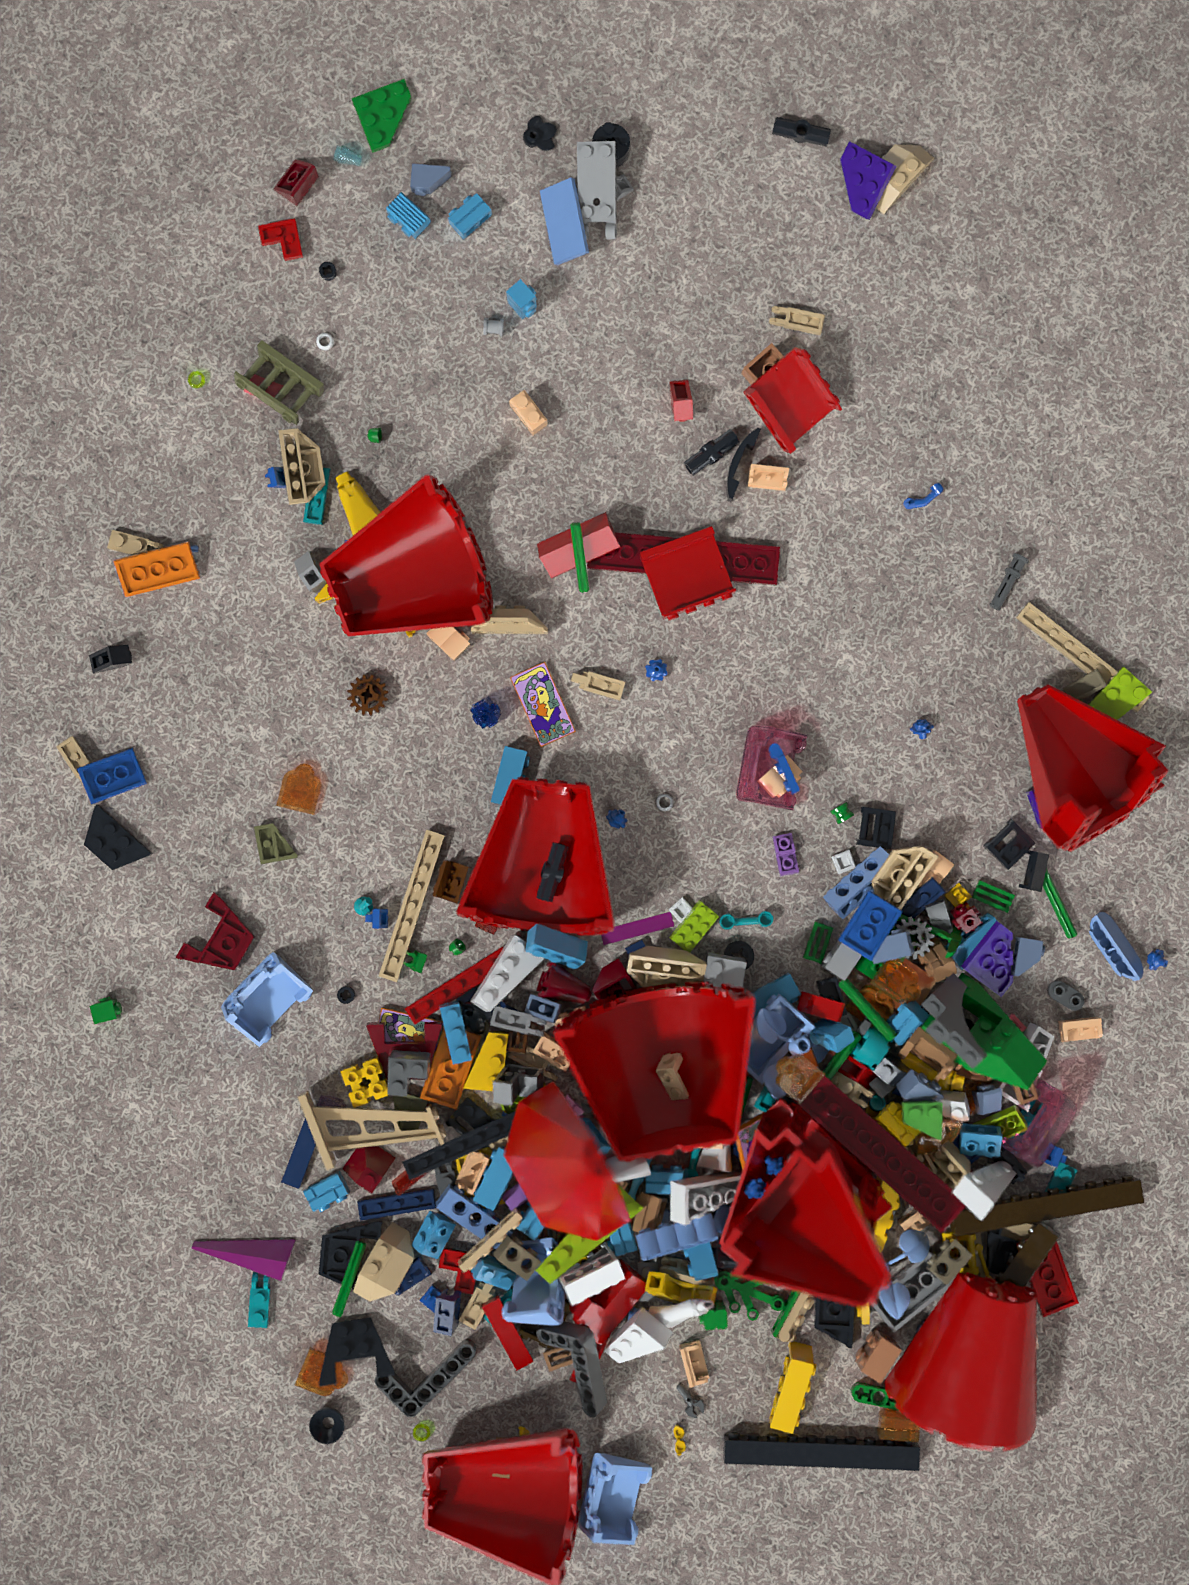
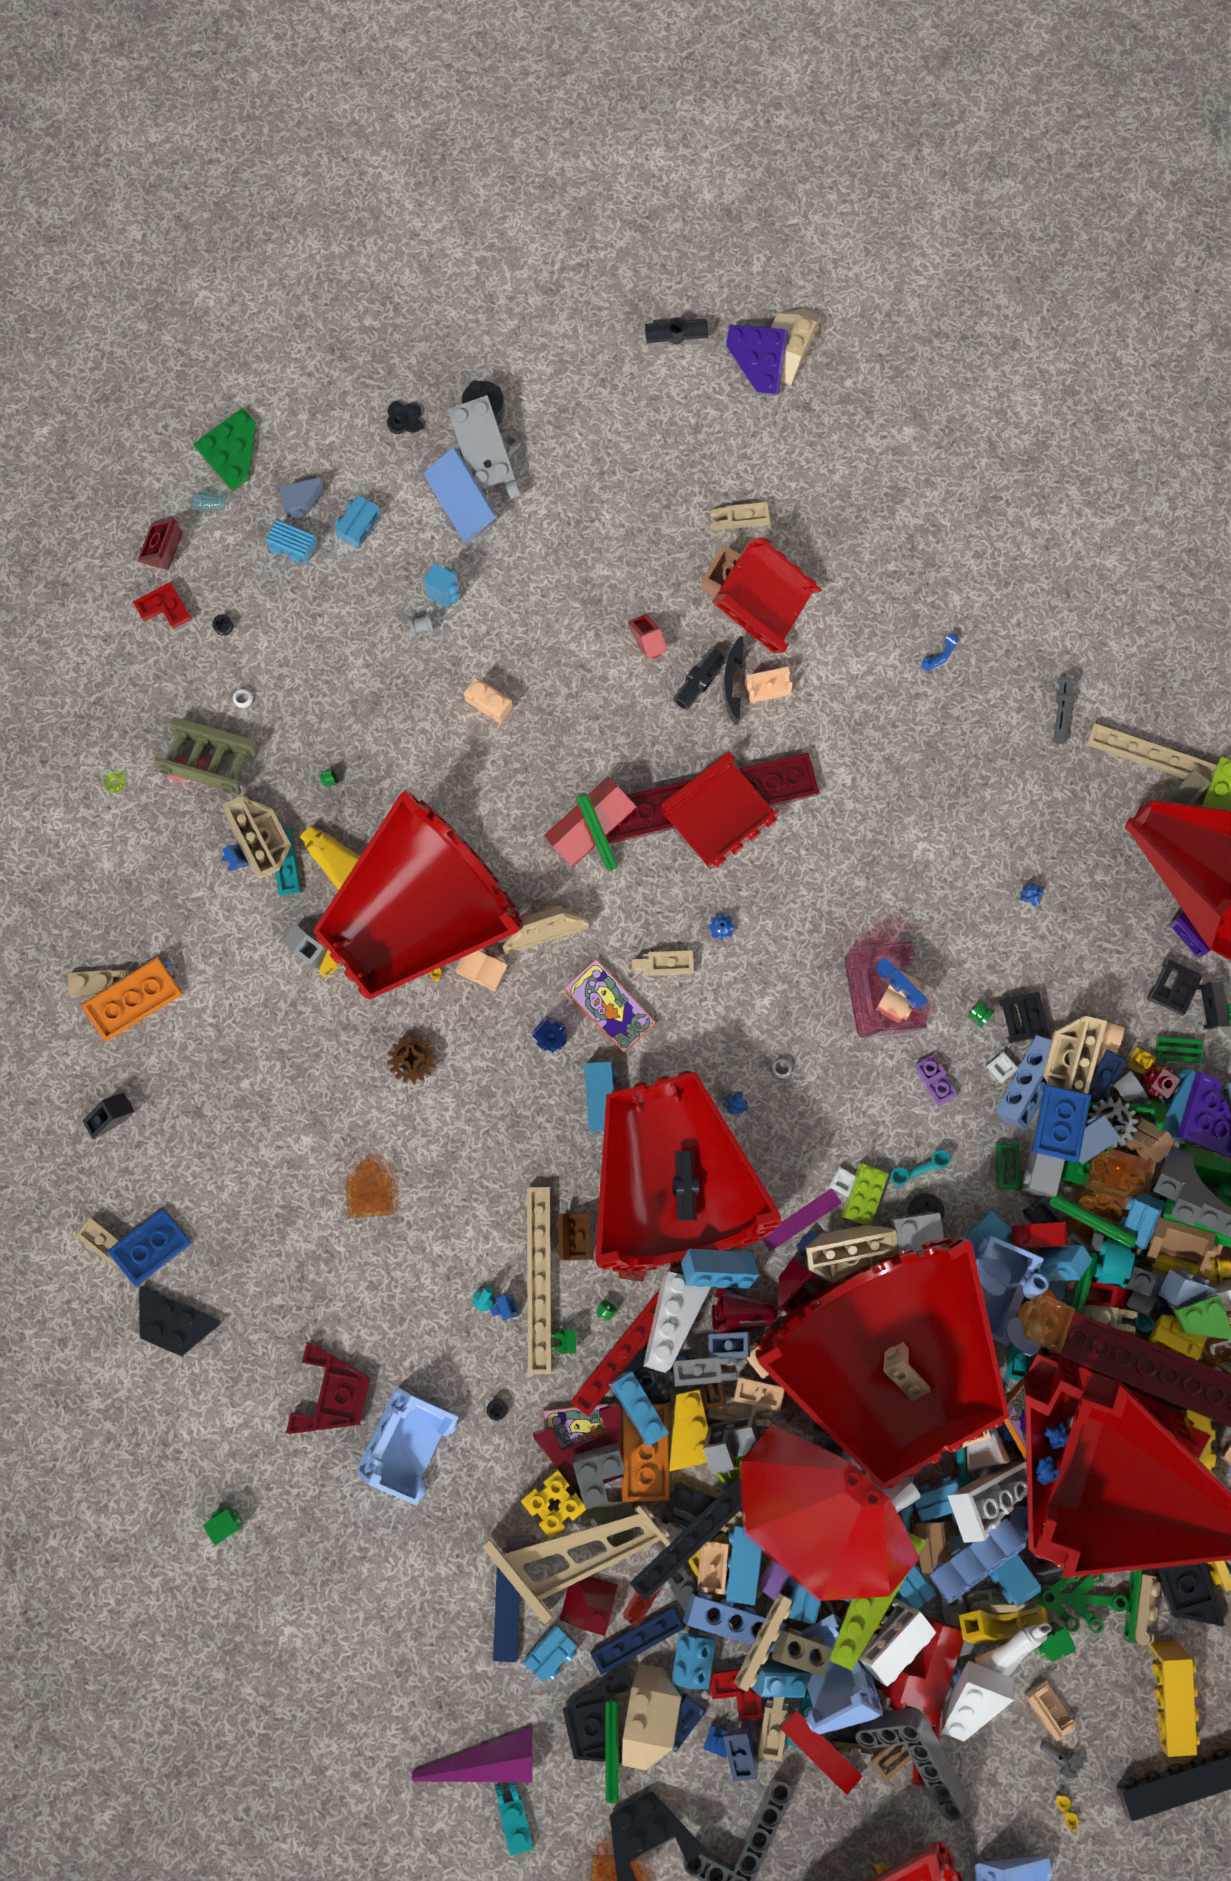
camera: 15 degrees left, 10 degrees down
olive wing [254,823,298,865] -> none

